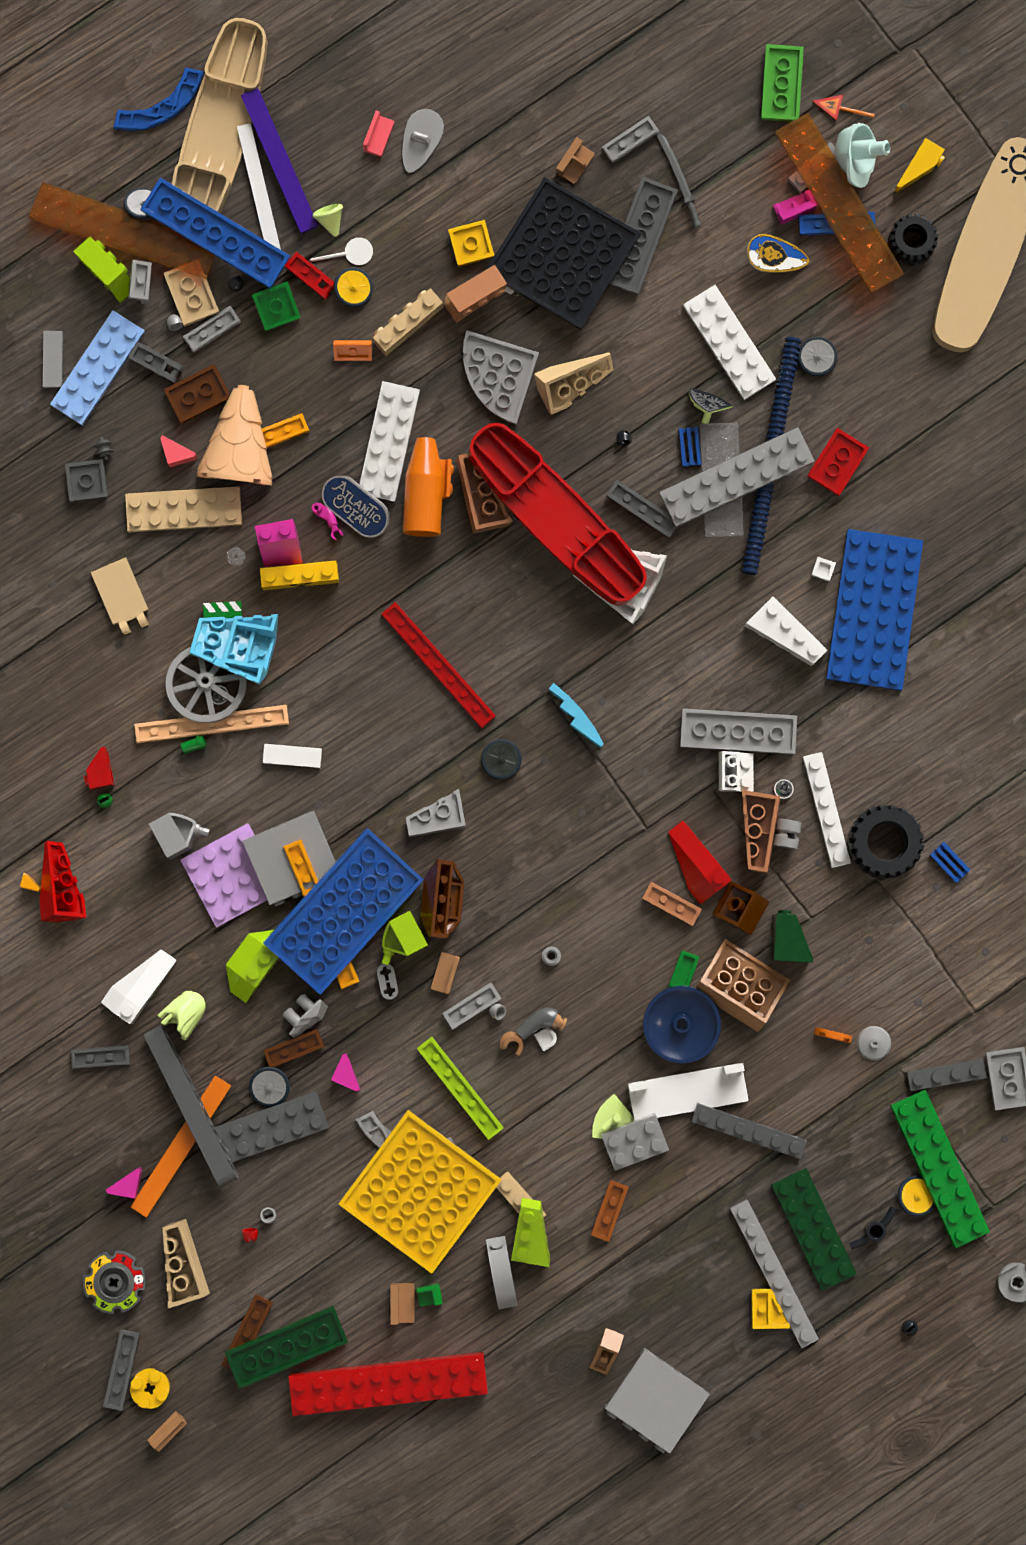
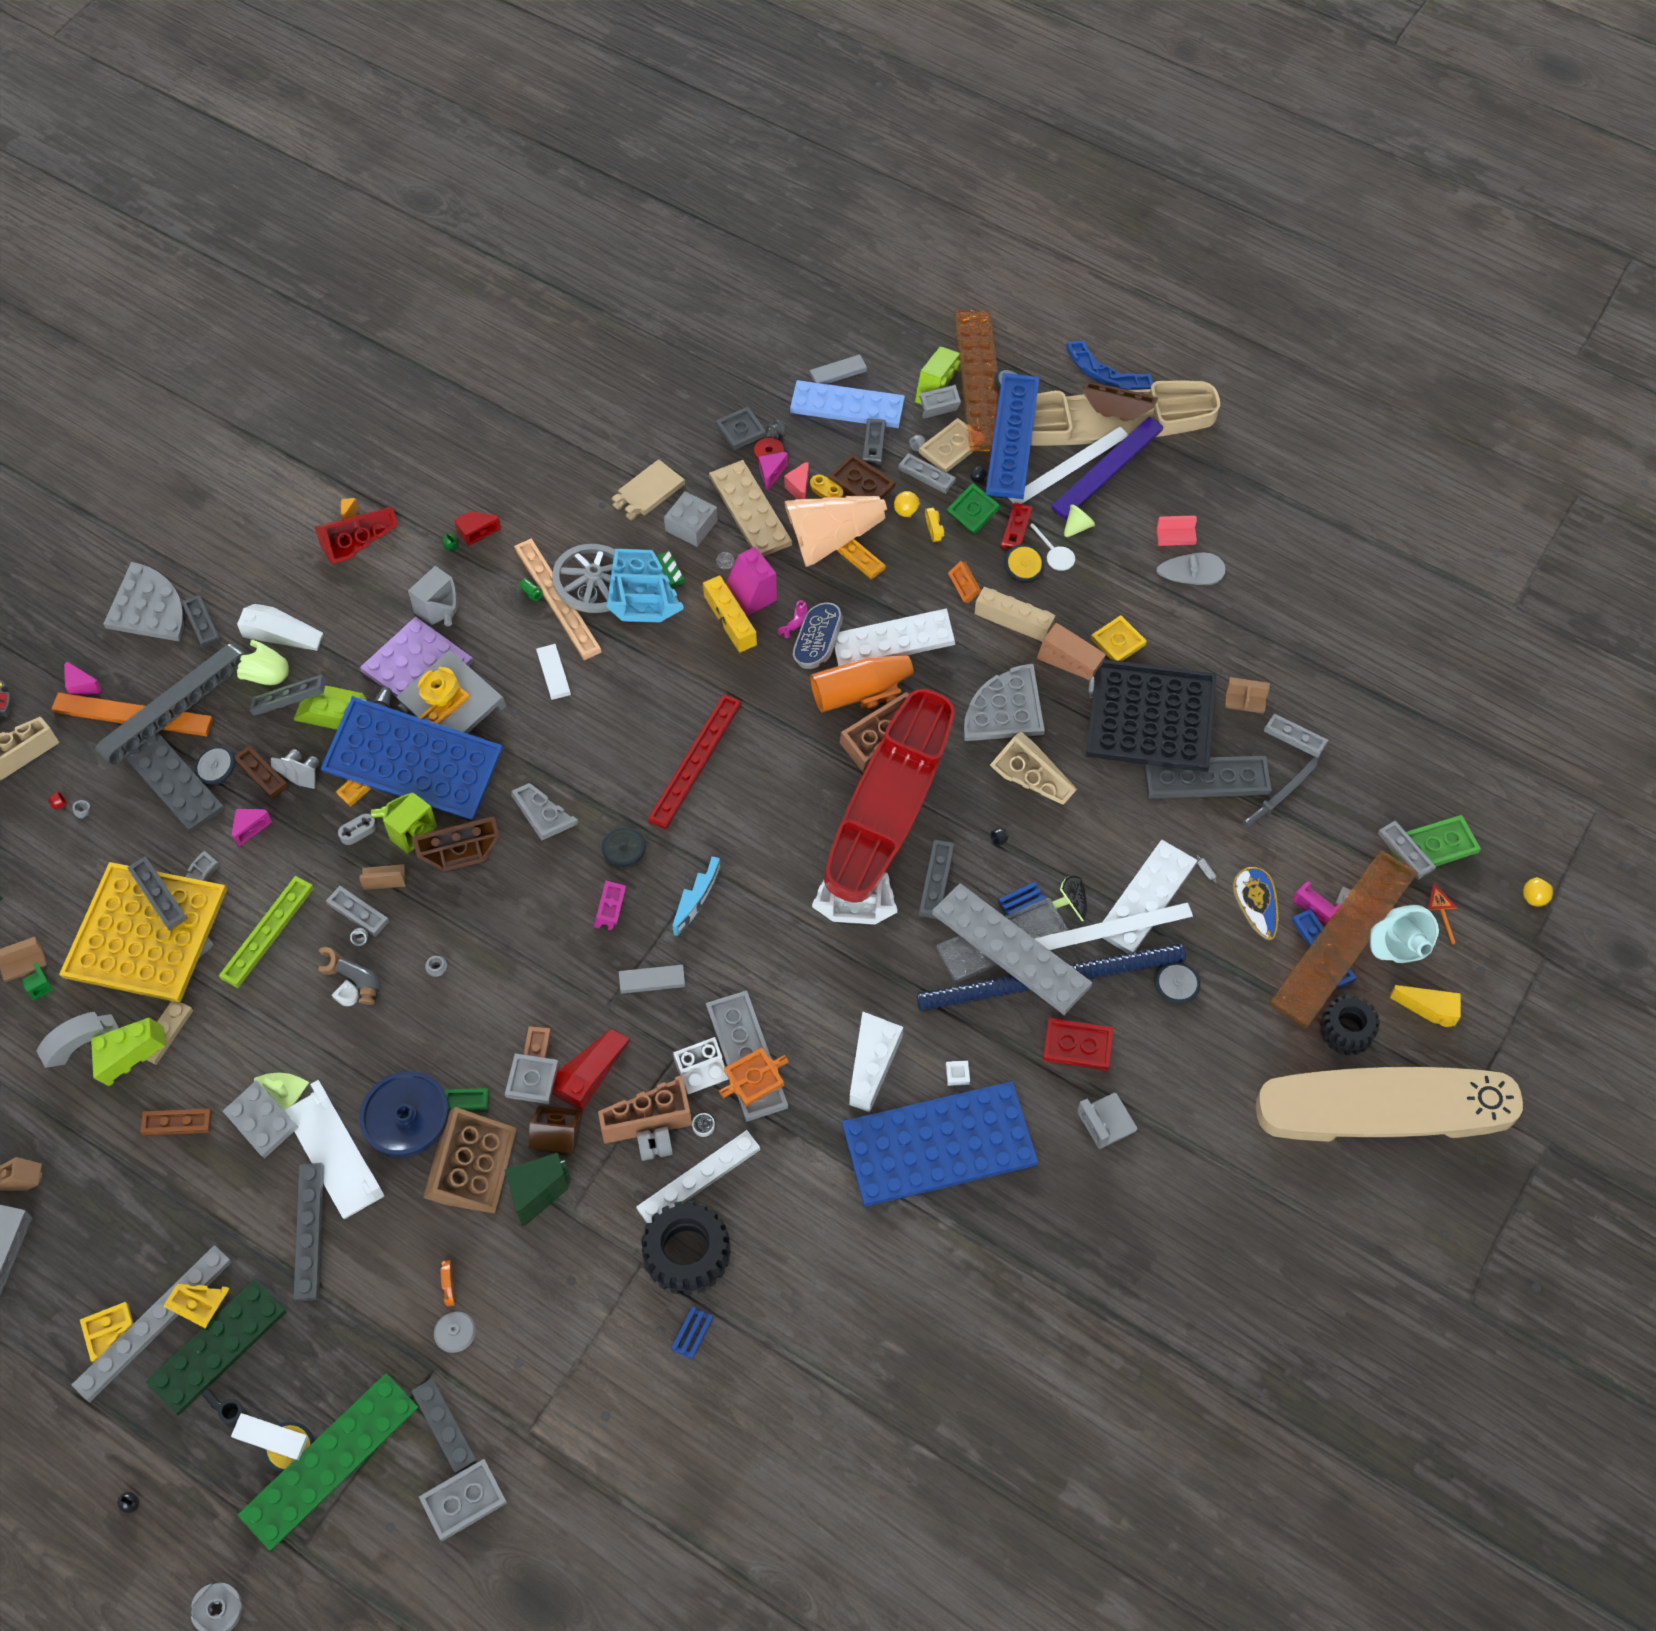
camera: 70 degrees right, 25 degrees down
none -> light grey plate [103,562,184,642]
none -> dark grey plate [127,856,188,931]
none -> yellow wing [164,1284,229,1328]
none -> white tile [231,1413,309,1461]
none -> dark grey plate [249,675,326,716]
none -> dark grey cone [372,687,392,708]
none -> yellow plate [418,667,460,706]
none -> light grey plate [505,1053,559,1104]
none -> dark pink hinge [594,881,626,930]
none -> light grey tile [619,965,685,994]
none -> light grey brick [664,491,718,547]
none -> orange plate [719,1047,789,1107]
none -> red piece [754,438,784,462]
none -> dark pink slope [759,452,788,490]
none -> yellow plate [810,475,843,498]
none -> yellow piece [894,491,920,518]
none -> yellow plate [925,507,944,542]
none -> white sticker [1034,903,1193,950]
none -> light grey bracket [1077,1093,1137,1149]
none -> reddish brown wedge [1082,381,1158,421]
none -> white piece [1197,856,1217,883]
none -> light grey tile [1378,821,1436,880]
none -> yellow piece [1523,877,1553,907]

